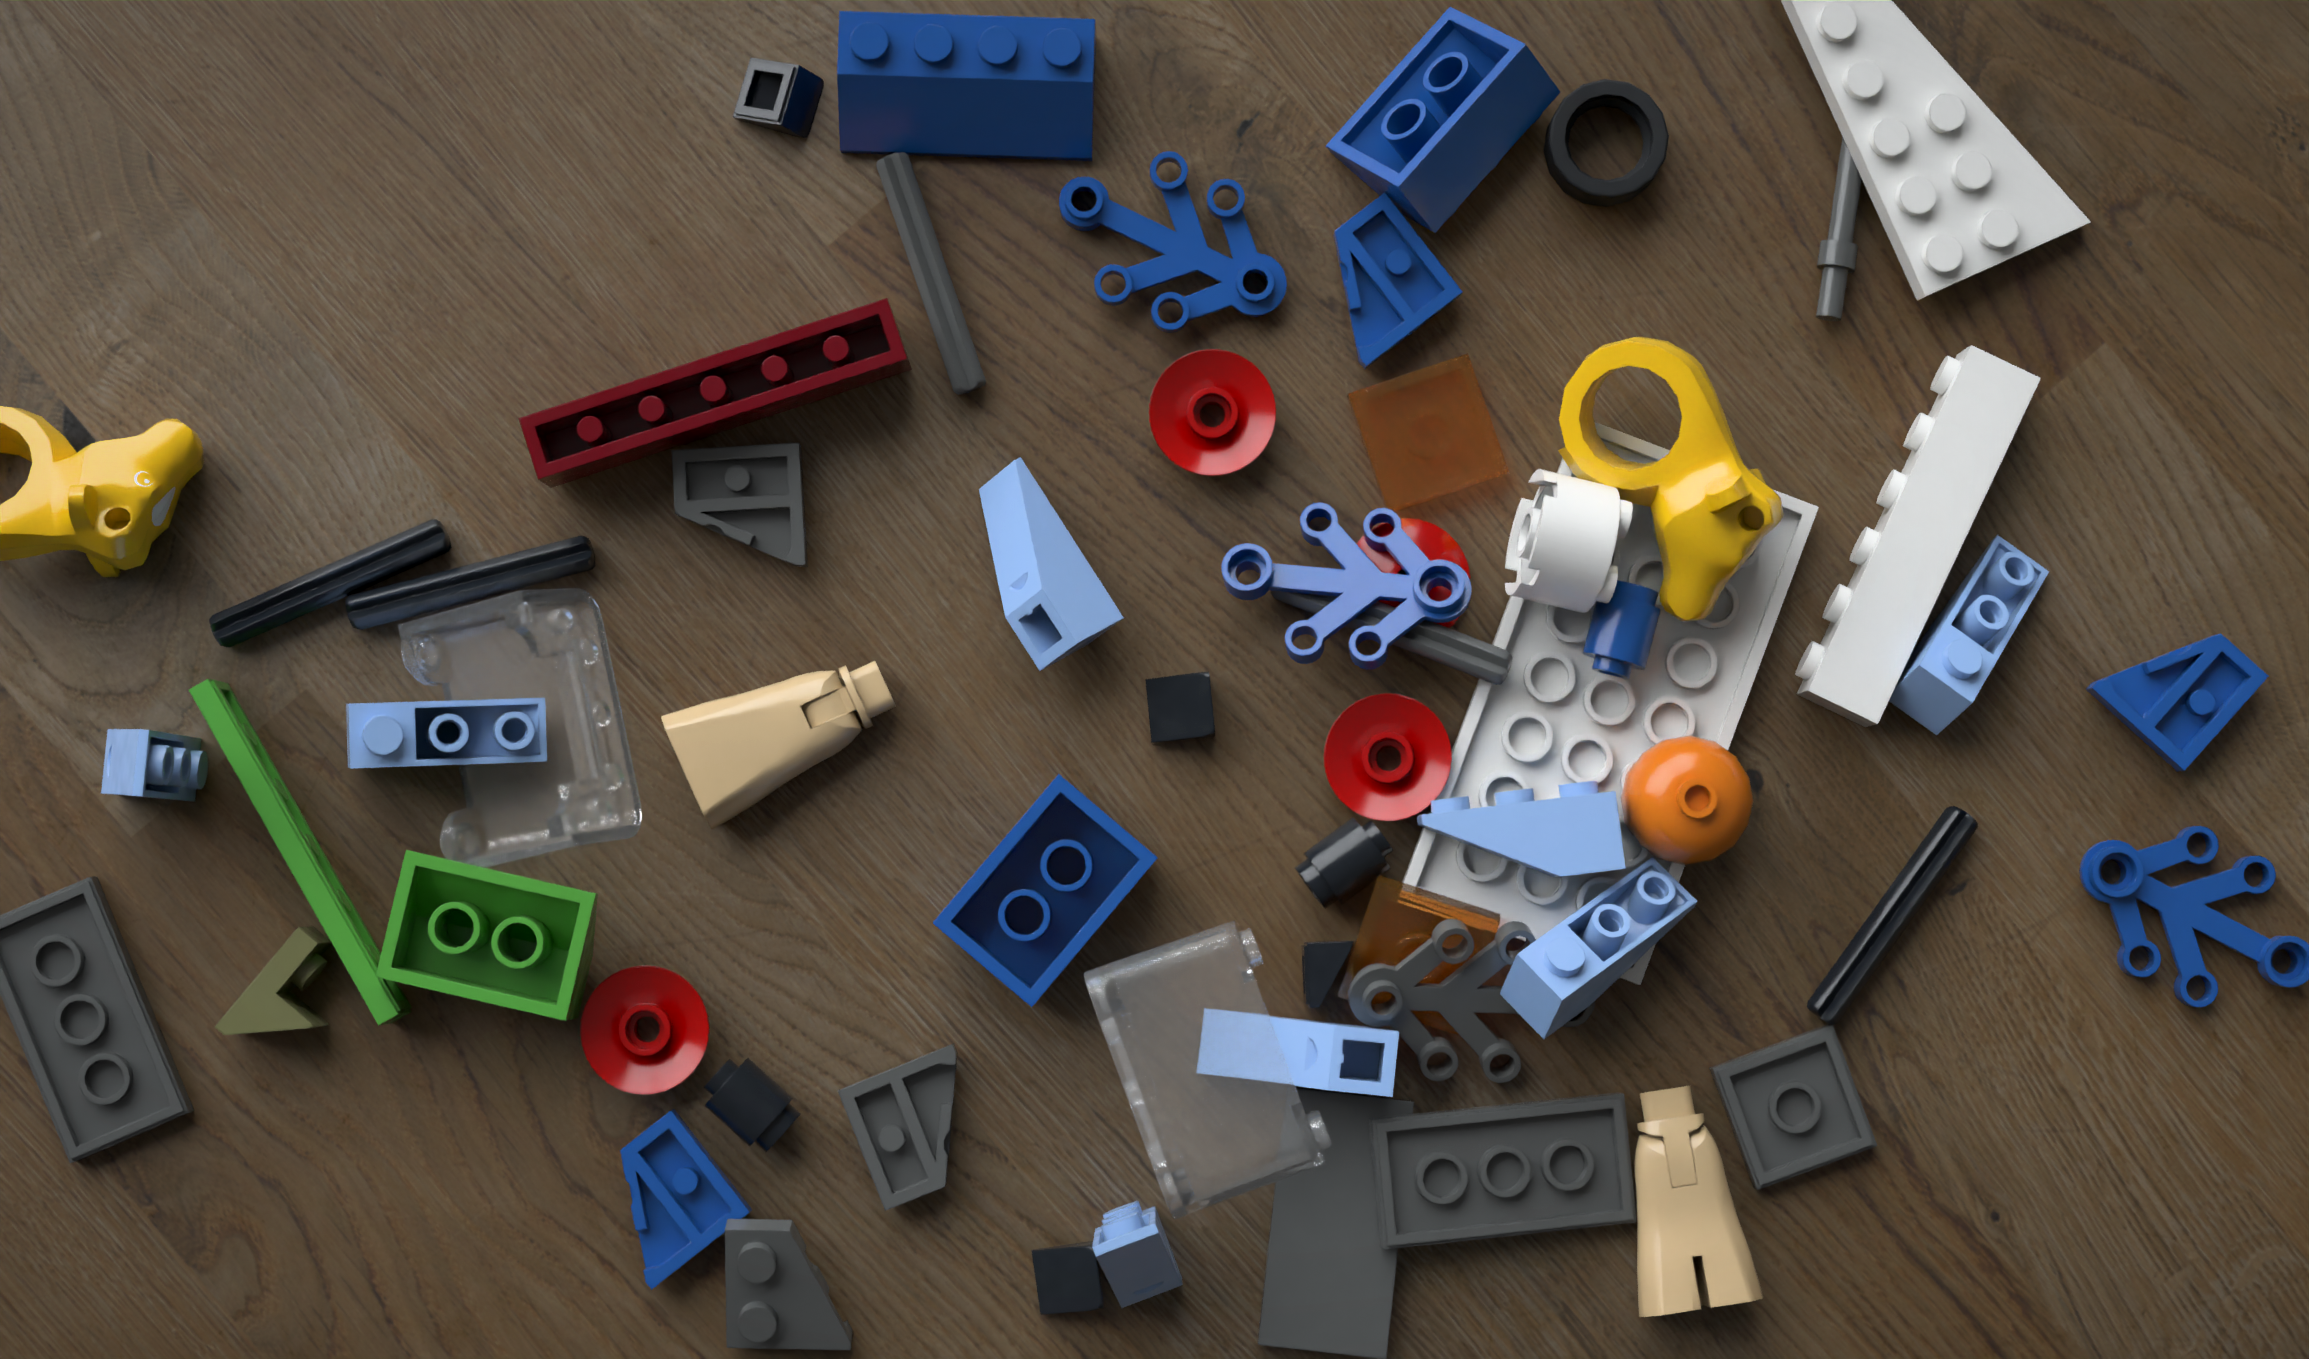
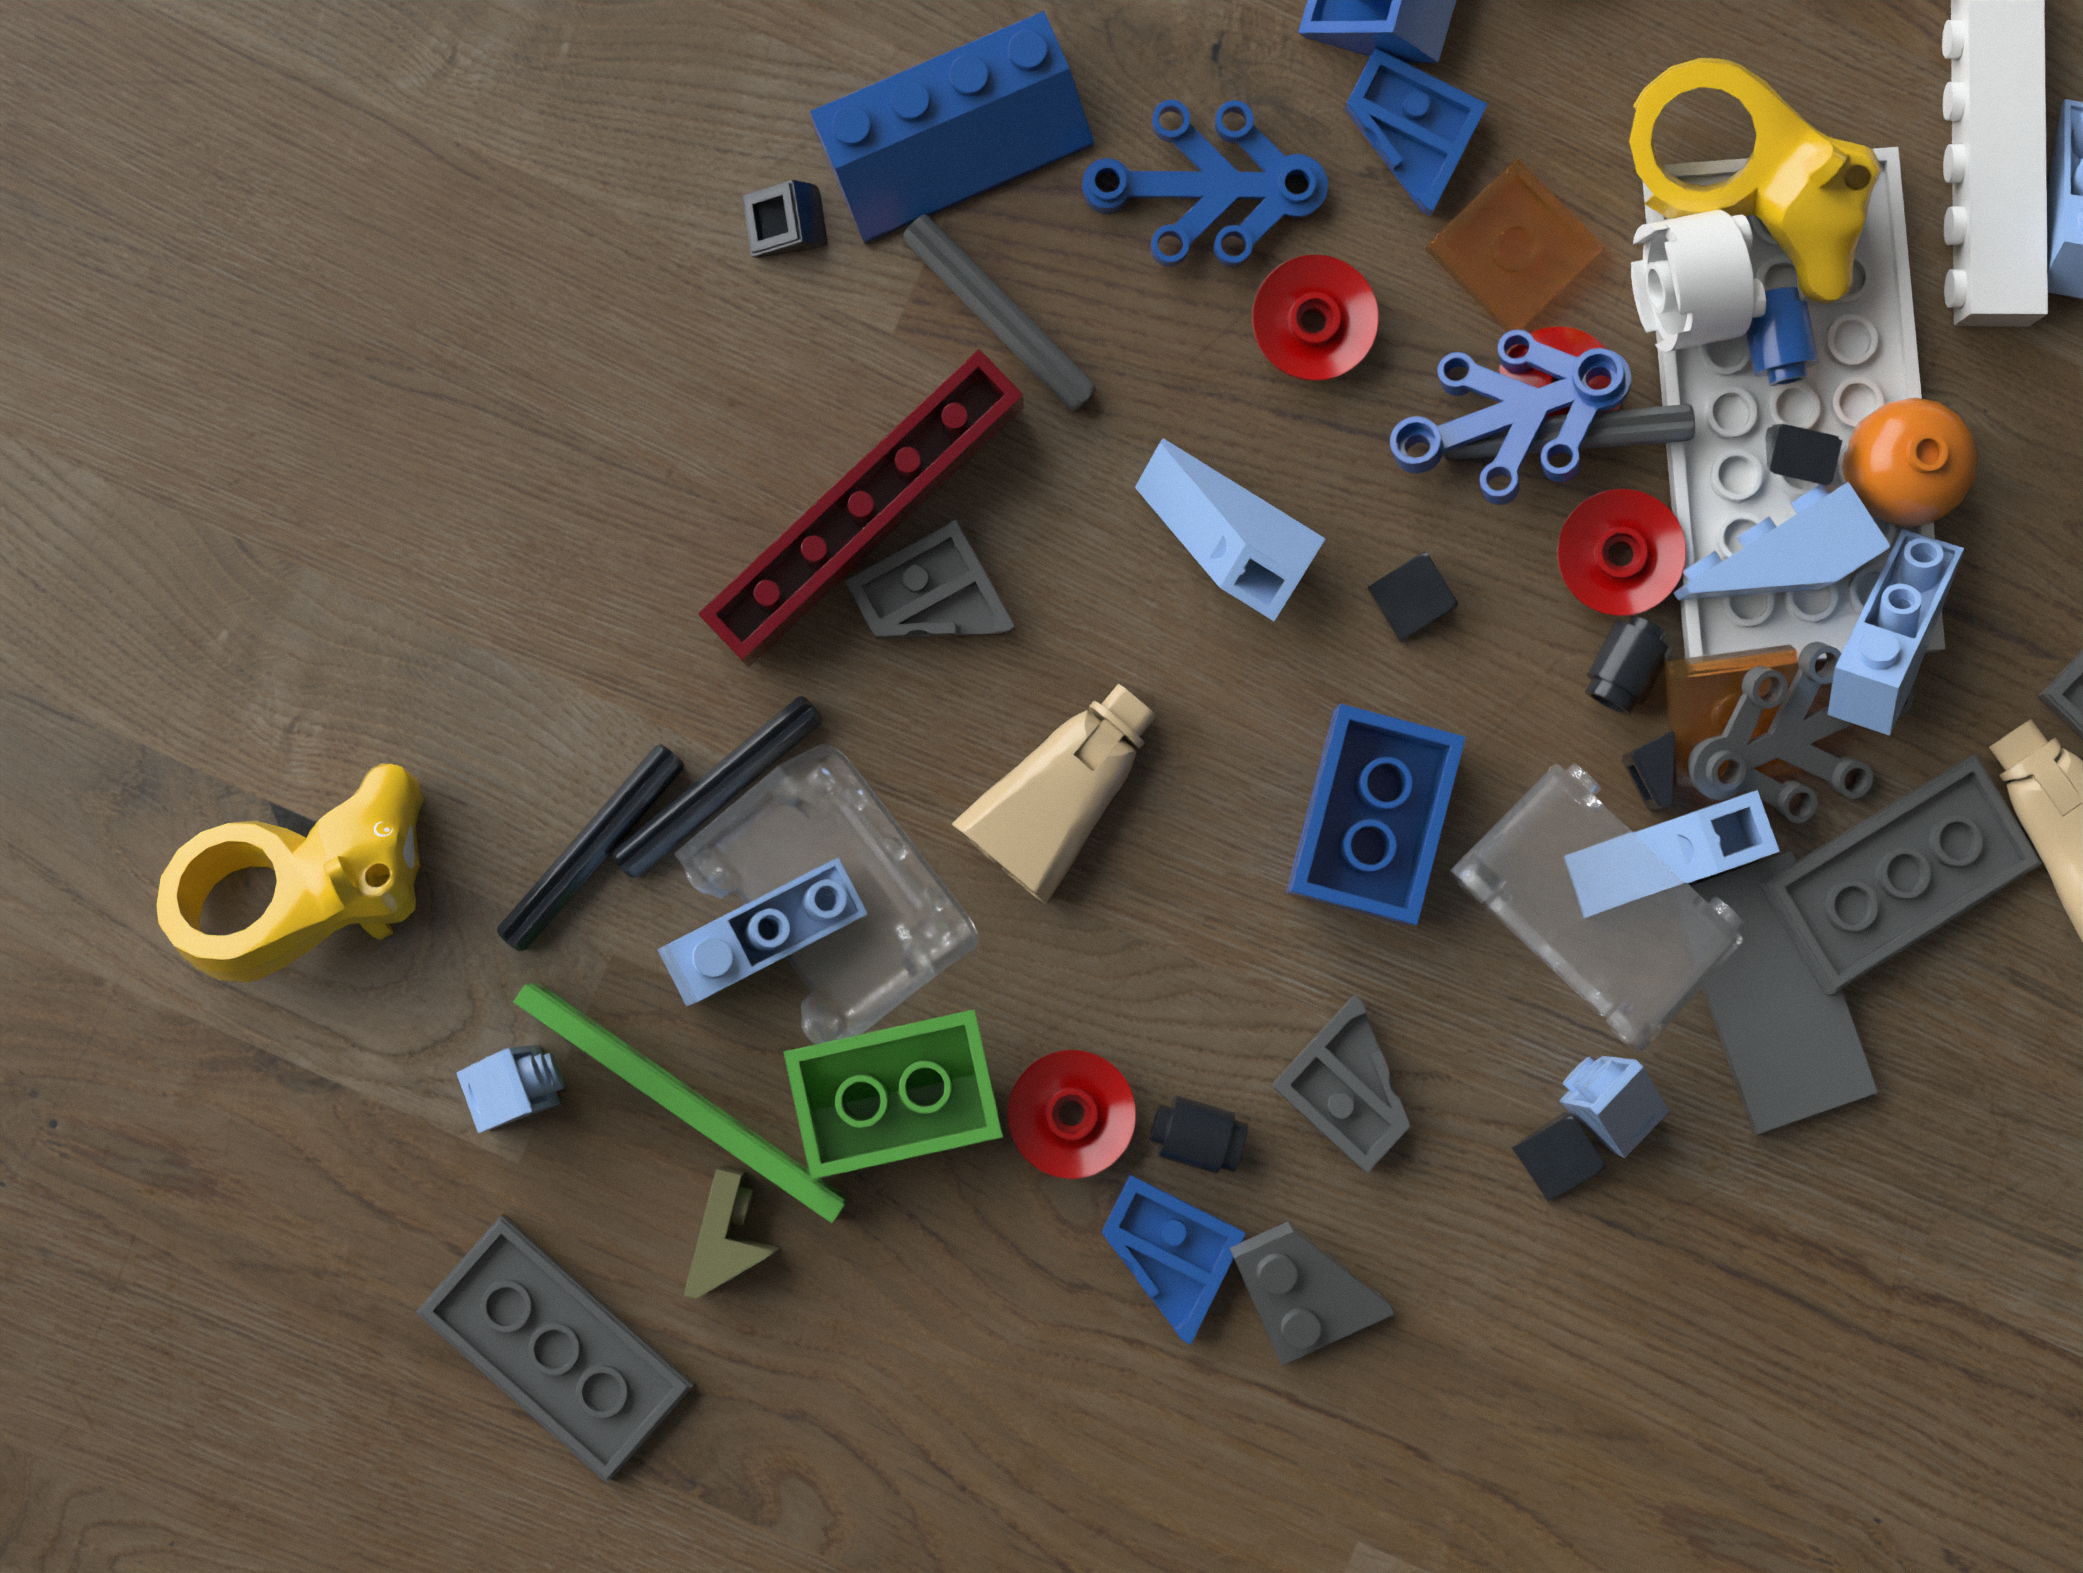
camera: 25 degrees left, 0 degrees up
none -> black slope [1765,423,1843,485]

